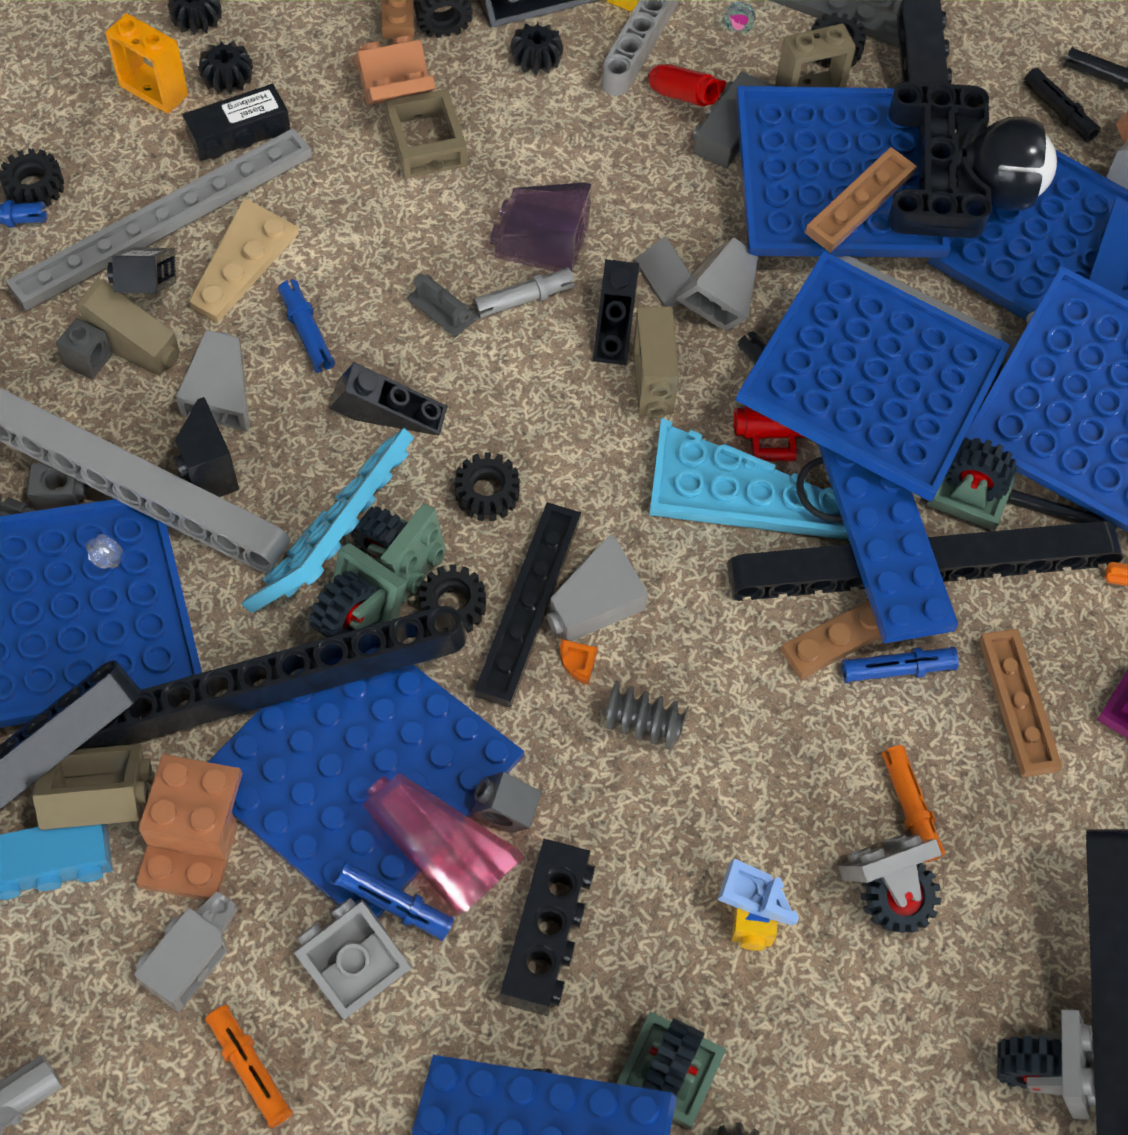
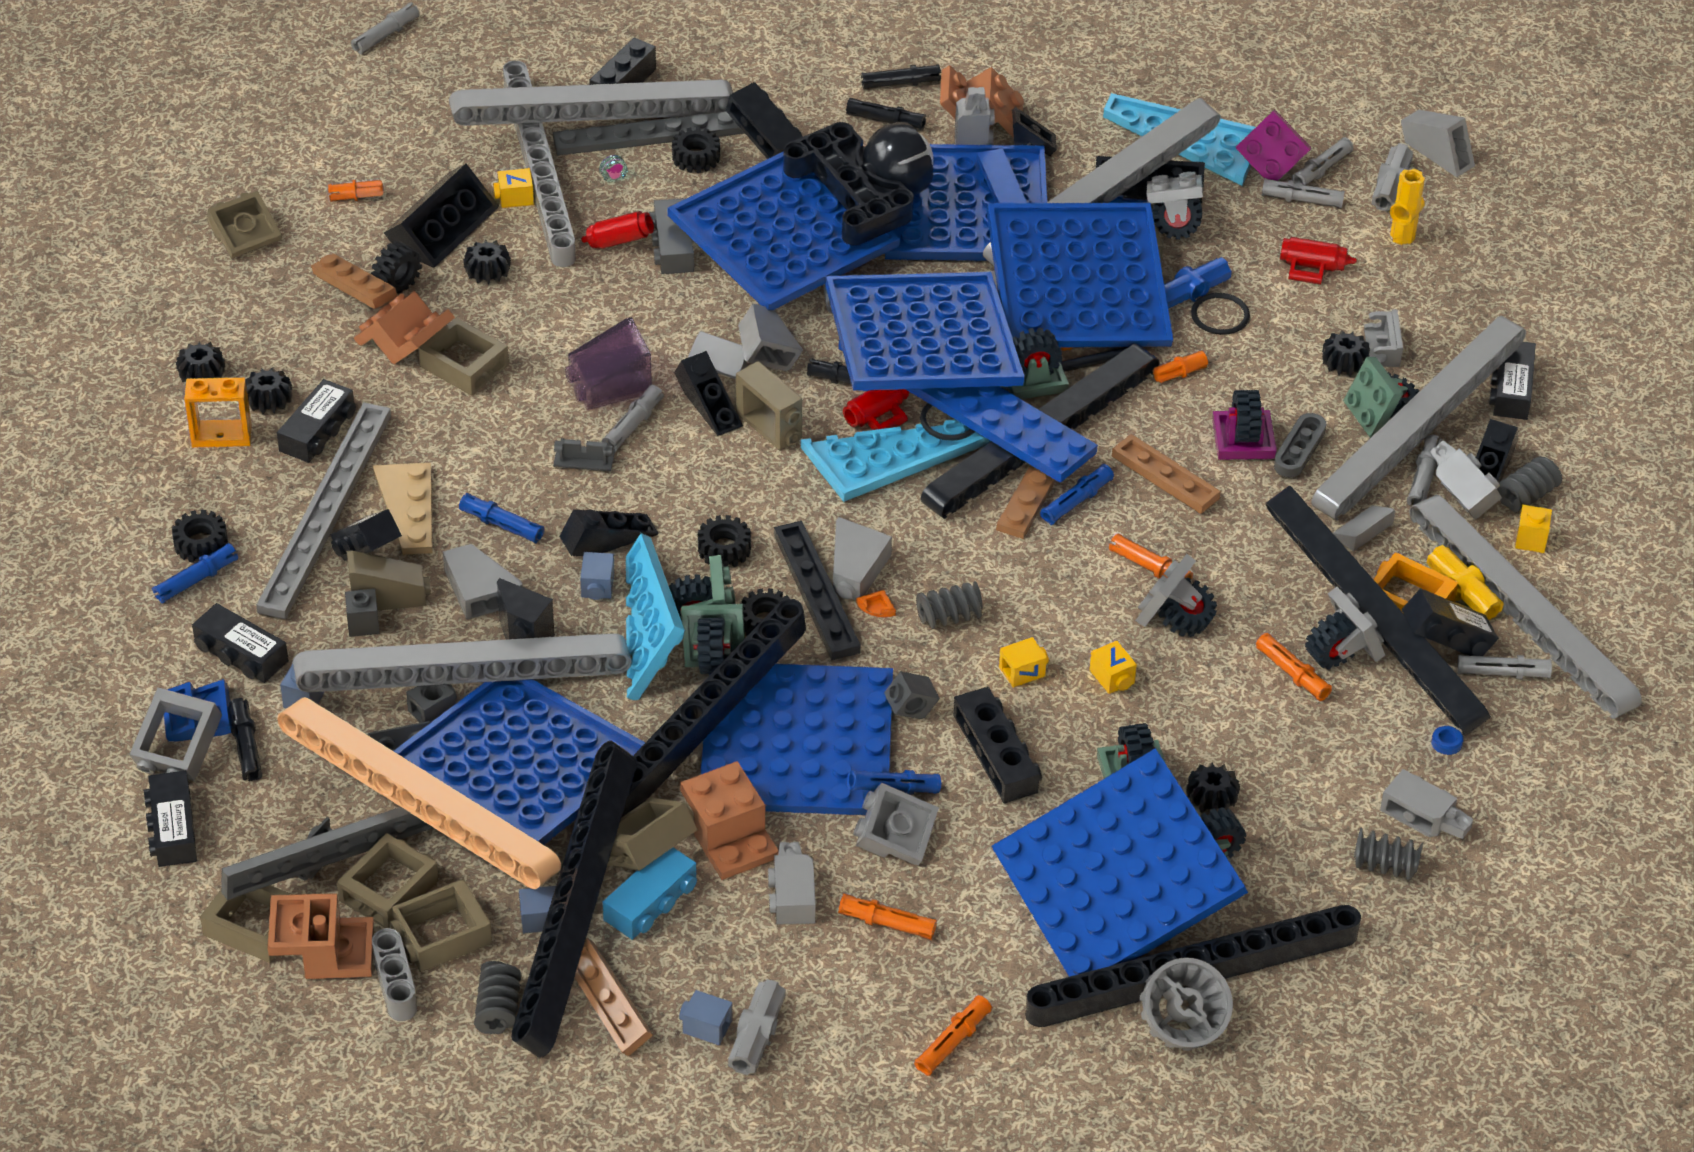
camera: 35 degrees left, 15 degrees down
clear plate [86,534,123,569] -> none
clear pink slope [362,773,525,915] -> none
light blue slope [717,859,799,925] -> none
dark tan window [775,23,856,87] -> none
medium nougat plate [805,147,917,253] -> none
none -> sand blue brick [580,552,615,600]
none -> yellow brick [999,637,1049,688]
none -> orange pin [1256,633,1332,701]

